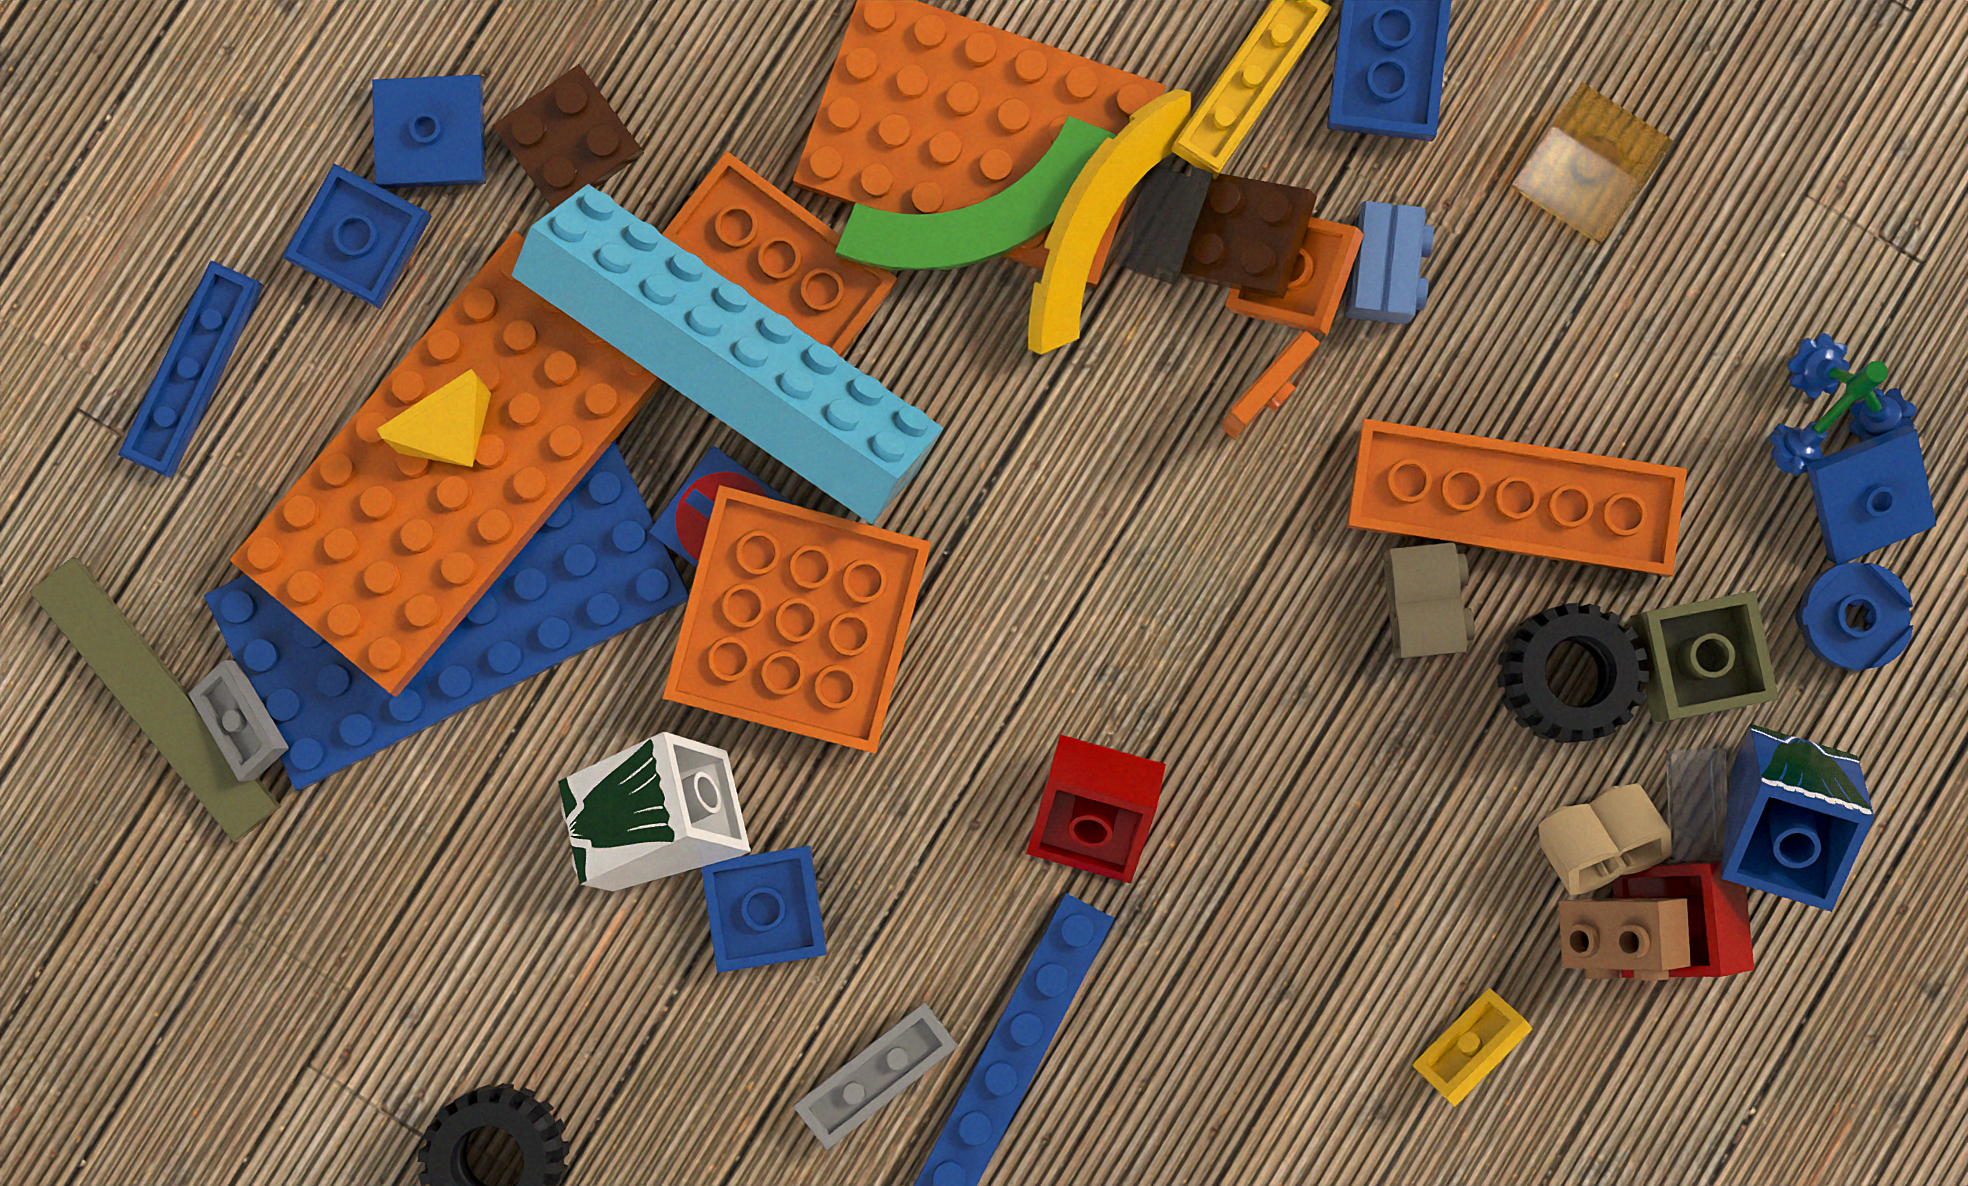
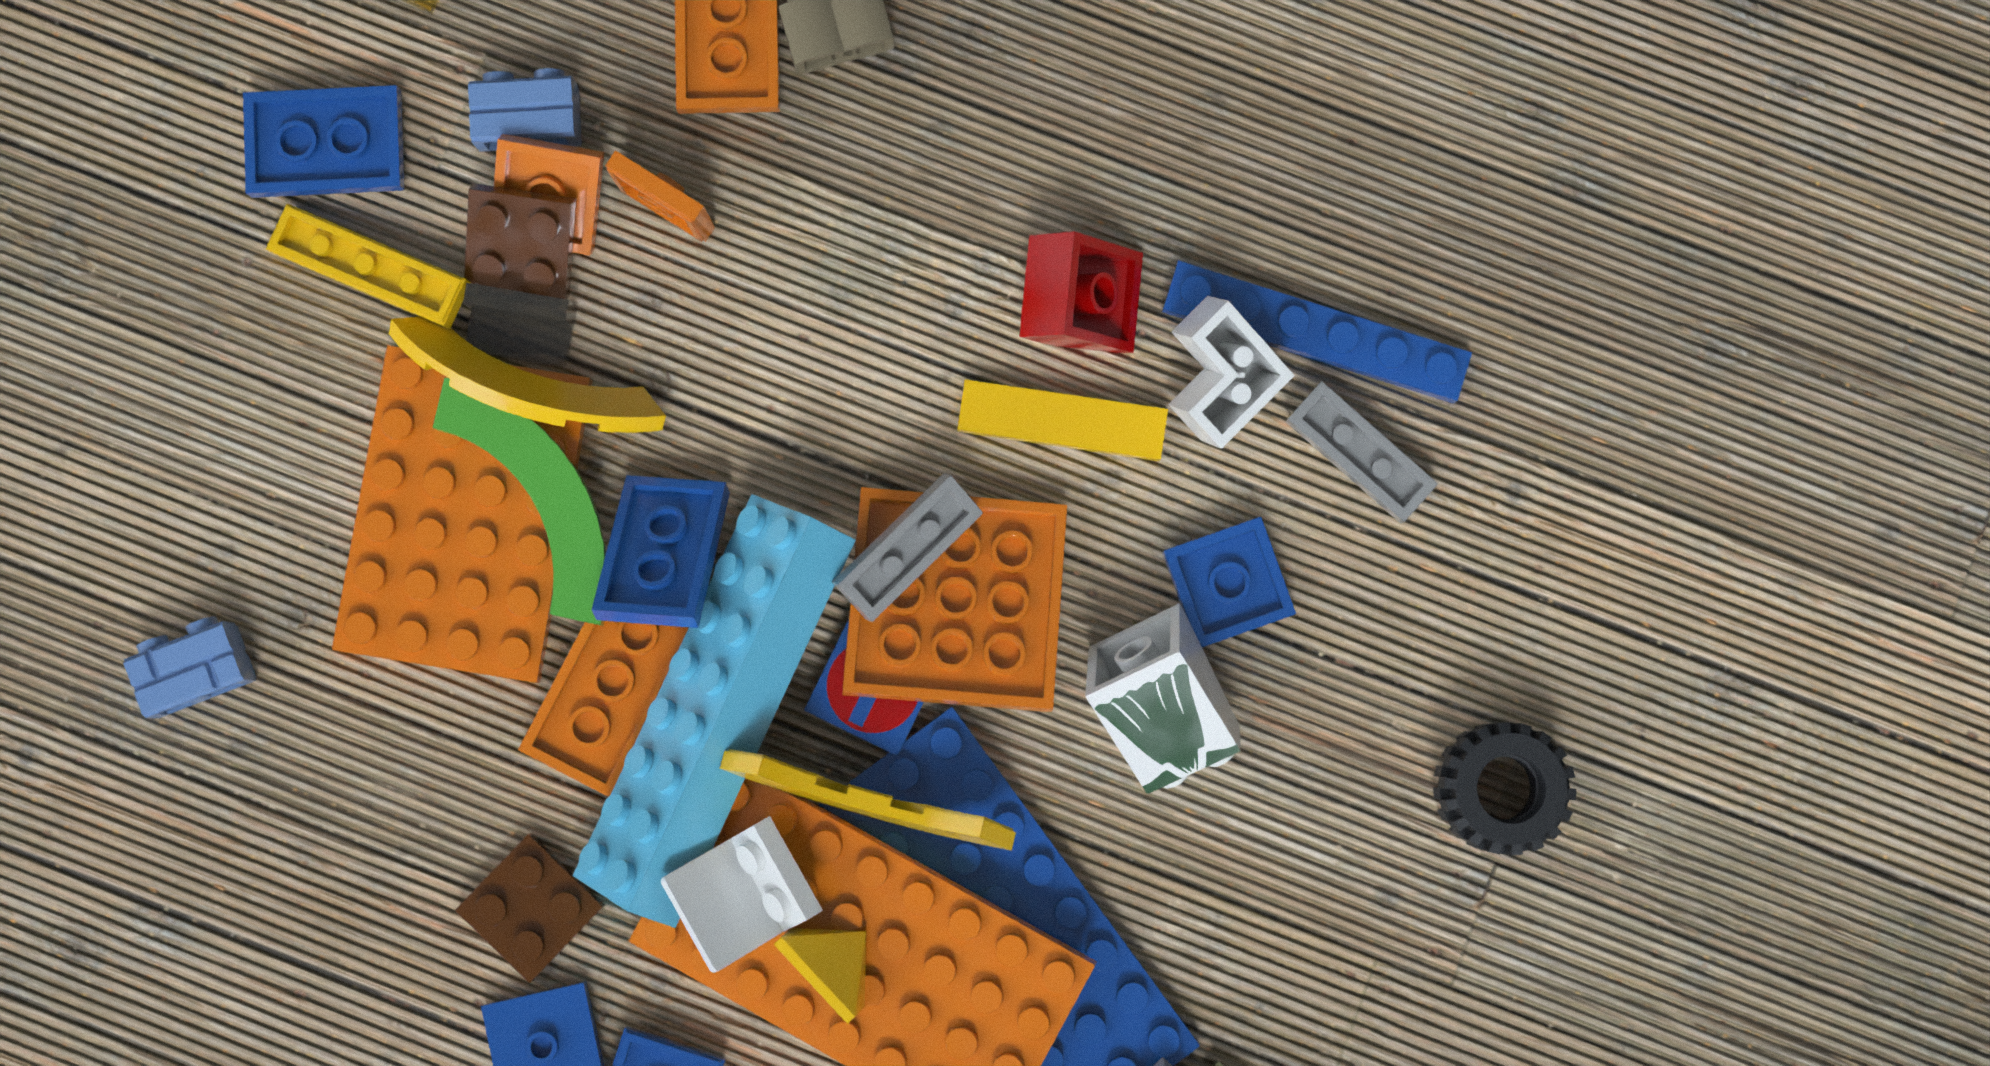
camera: 105 degrees left, 0 degrees up
none -> blue plate [591,475,730,628]
none -> white bracket [661,816,823,973]
none -> yellow tile [719,749,1016,851]
none -> light grey plate [832,473,983,622]
none -> yellow tile [957,379,1168,461]
none -> white brick [1168,296,1295,449]

